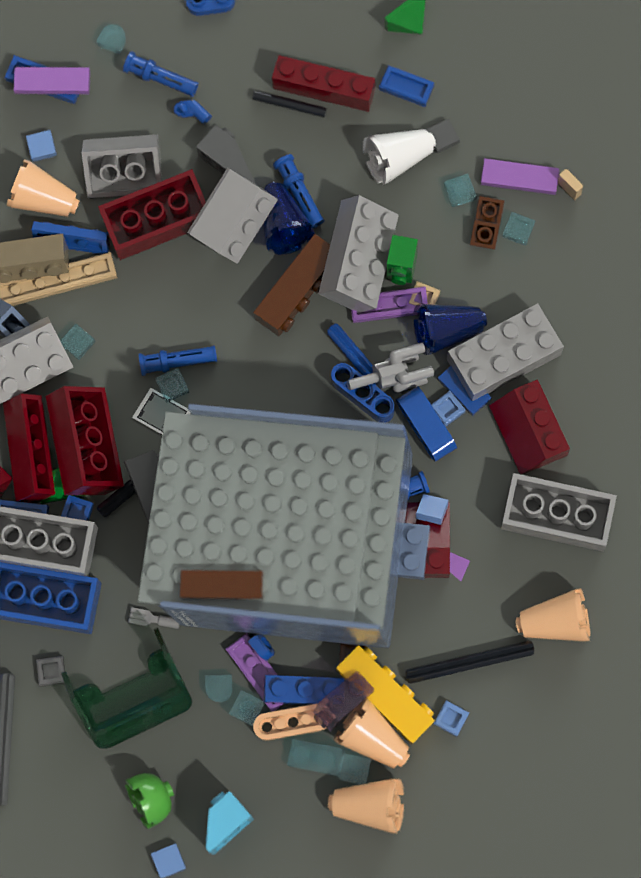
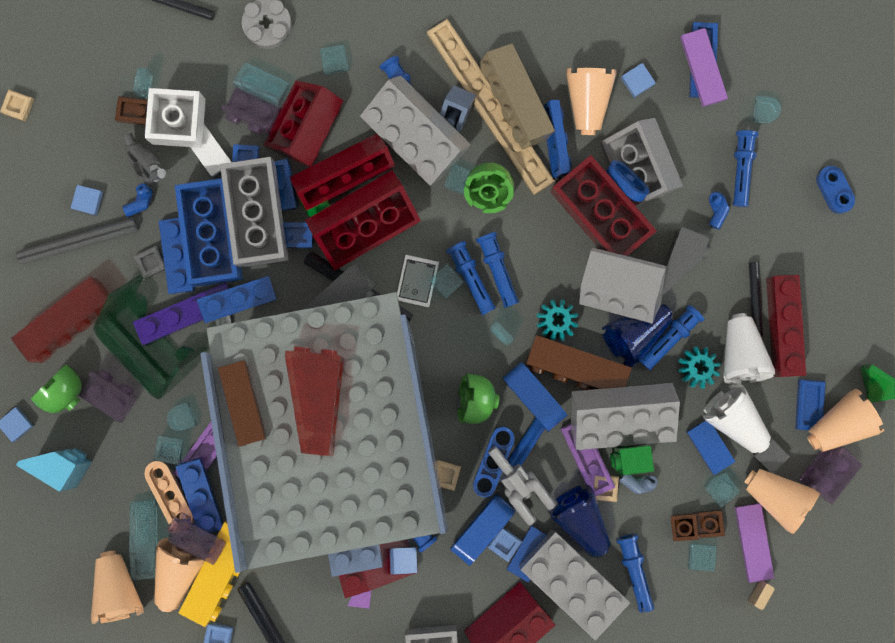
camera: 70 degrees right, 10 degrees up
none -> clear red brick [10,277,116,363]
none -> clear purple bracket [79,369,139,423]
none -> dark purple plate [133,283,229,345]
none -> blue plate [159,218,195,294]
none -> blue plate [196,276,276,324]
none -> clear red slope [285,347,344,456]
none -> bright green cylinder [457,373,499,424]
none -> bright green cylinder [464,162,514,213]
none -> blue pin [475,232,519,308]
none -> clear light blue tile [490,321,514,346]
none -> blue beam [502,362,568,432]
none -> teal gear [536,299,578,341]
none -> blue plate [606,160,649,202]
none -> blue pin [616,533,655,613]
none -> sand blue arm [618,474,658,494]
none -> teal gear [677,346,721,389]
none -> blue tile [686,420,735,475]
none -> white cone [723,313,775,384]
none -> light nougat cone [744,468,820,534]
none -> clear purple bracket [800,446,862,505]
none -> light nougat cone [807,388,884,452]

